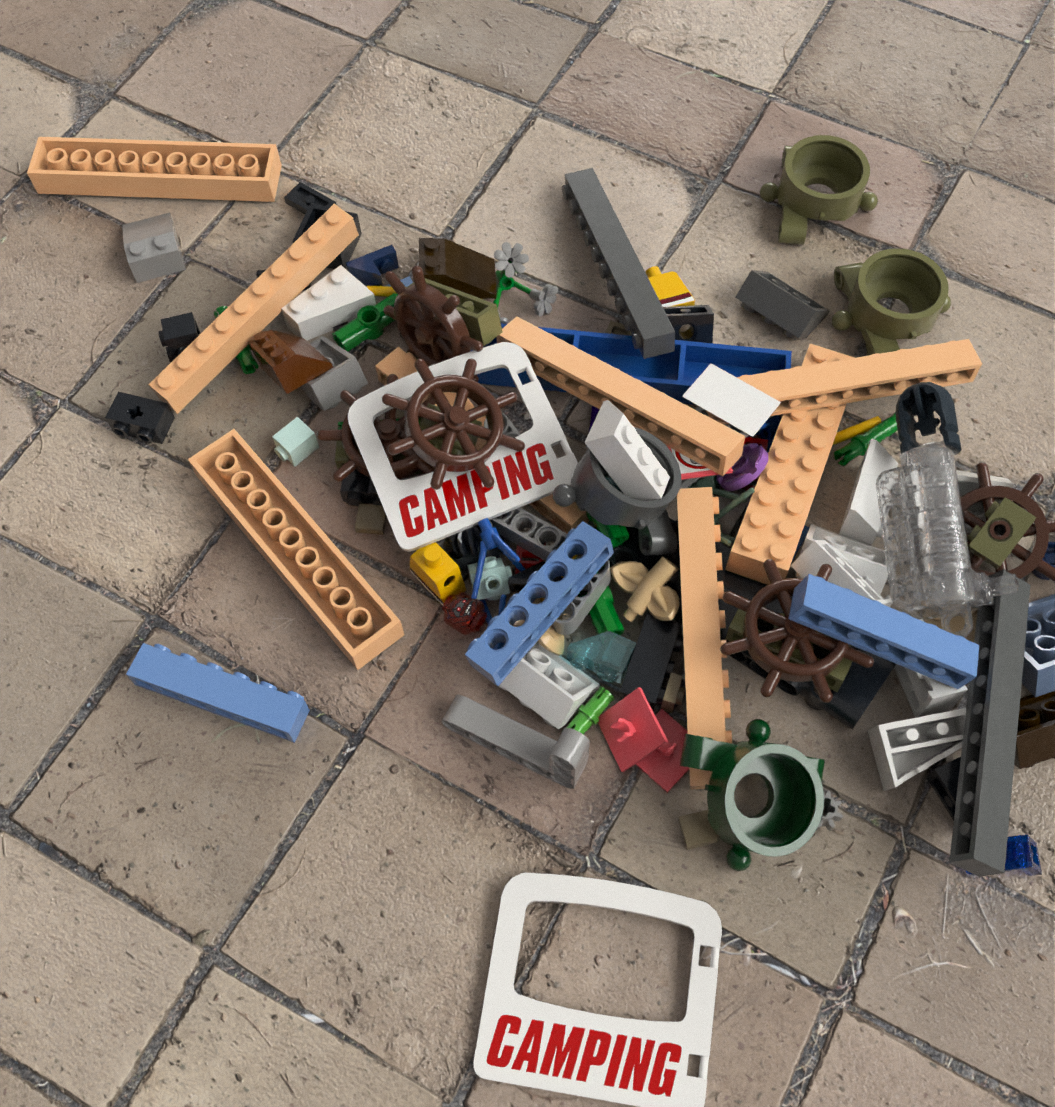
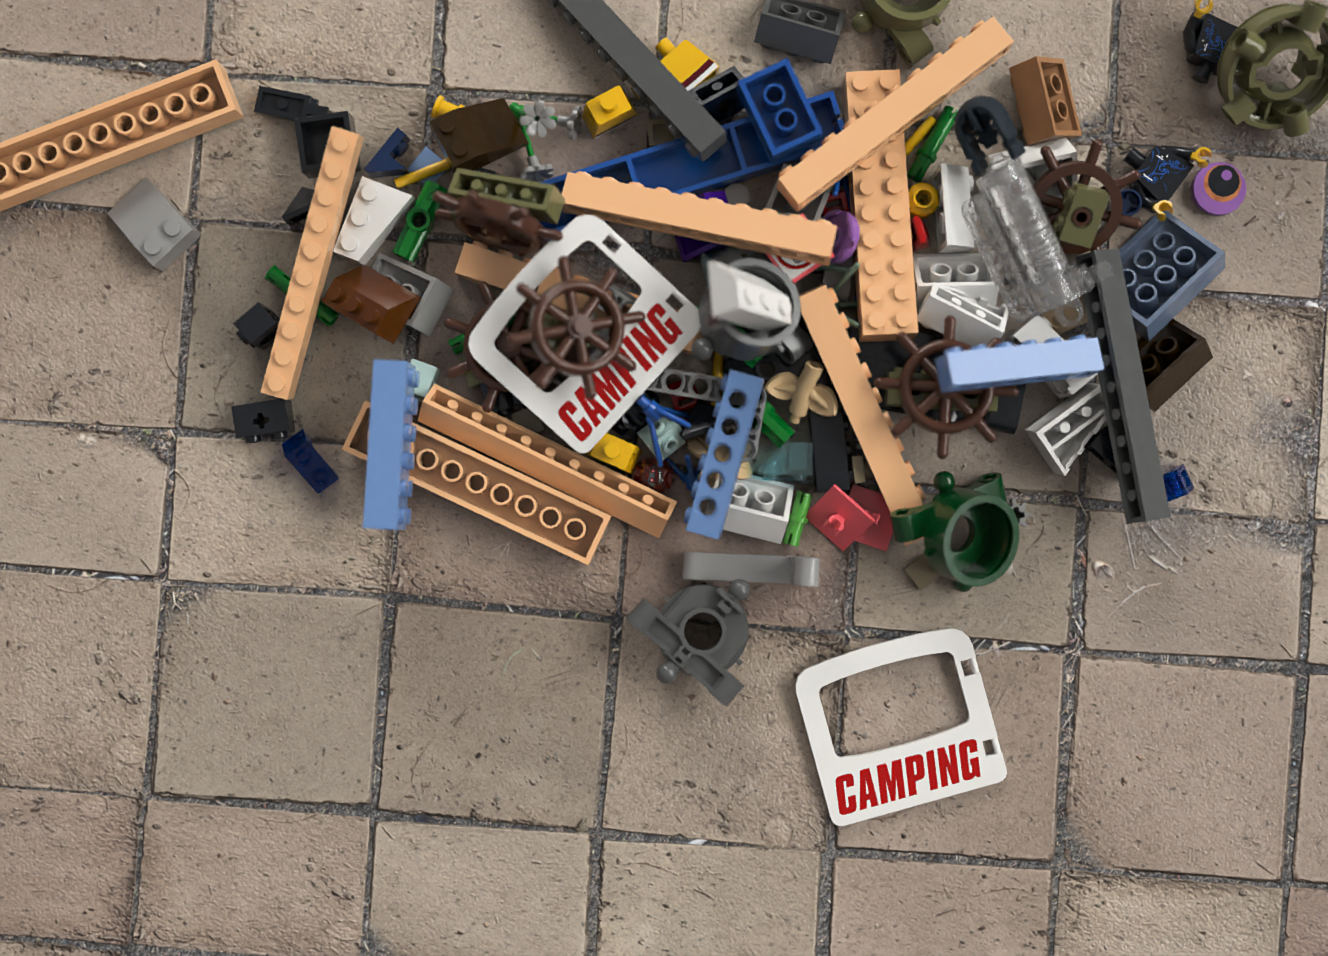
camera: 30 degrees left, 25 degrees up
medium blue brick [126,643,310,743] -> none
white sticker [682,364,781,437] -> none
none -> clear blue bracket [281,429,339,493]
none -> medium blue brick [363,359,420,530]
none -> light nougat brick [418,383,677,538]
none -> yellow torso [582,85,639,140]
none -> dark grey piece [625,579,750,707]
none -> blue brick [736,58,823,163]
none -> yellow head [908,182,940,220]
none -> red slope [910,216,931,252]
none -> medium nougat slope [1009,56,1082,146]

